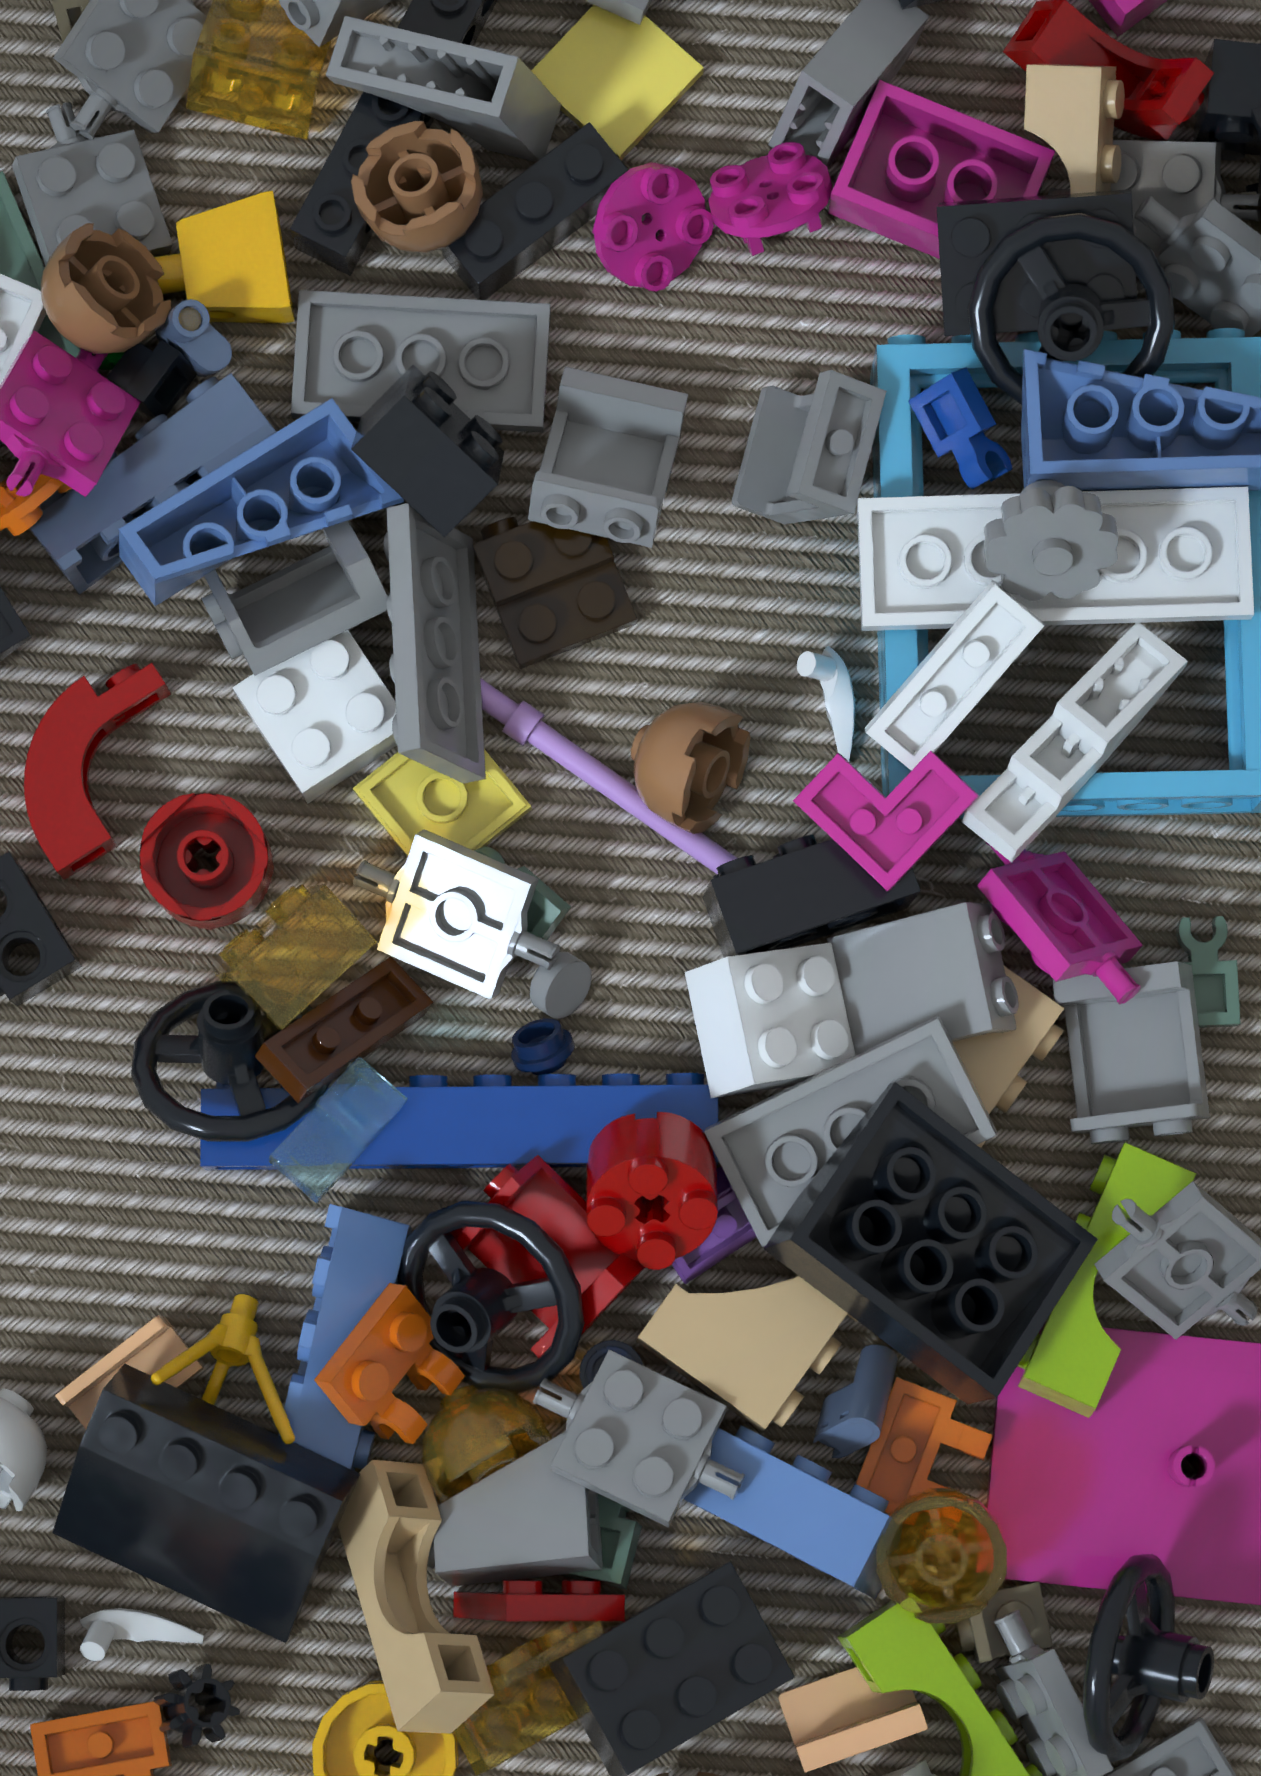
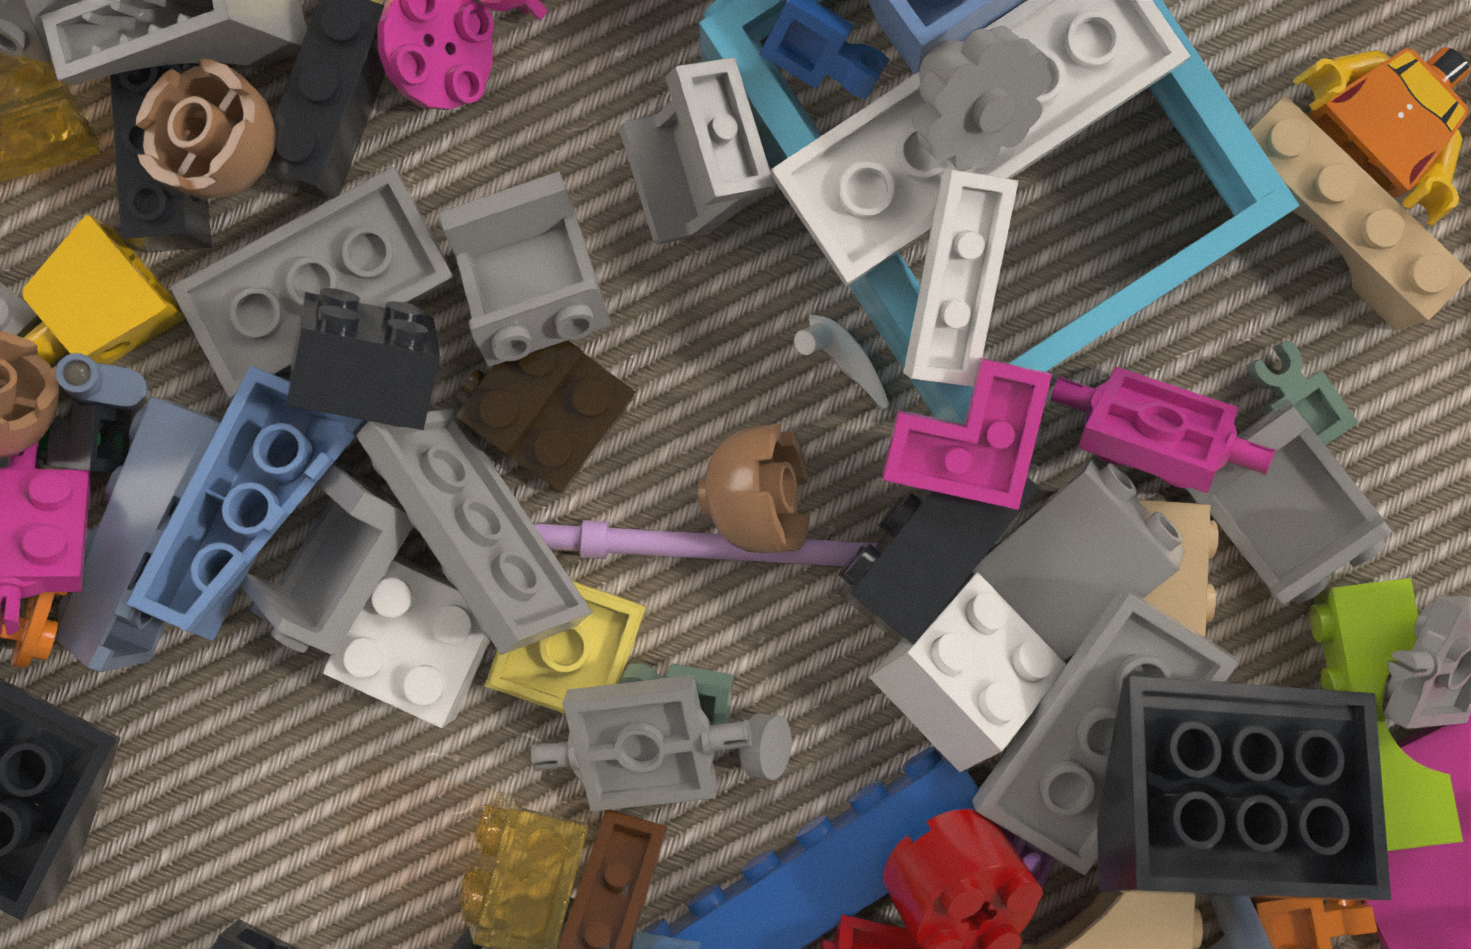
camera: 35 degrees left, 5 degrees up
red arch [24,663,171,880] -> none
red brick [139,793,274,930] -> none
dark blue plate [511,1018,575,1075] -> none
white slope [962,623,1188,863] -> none

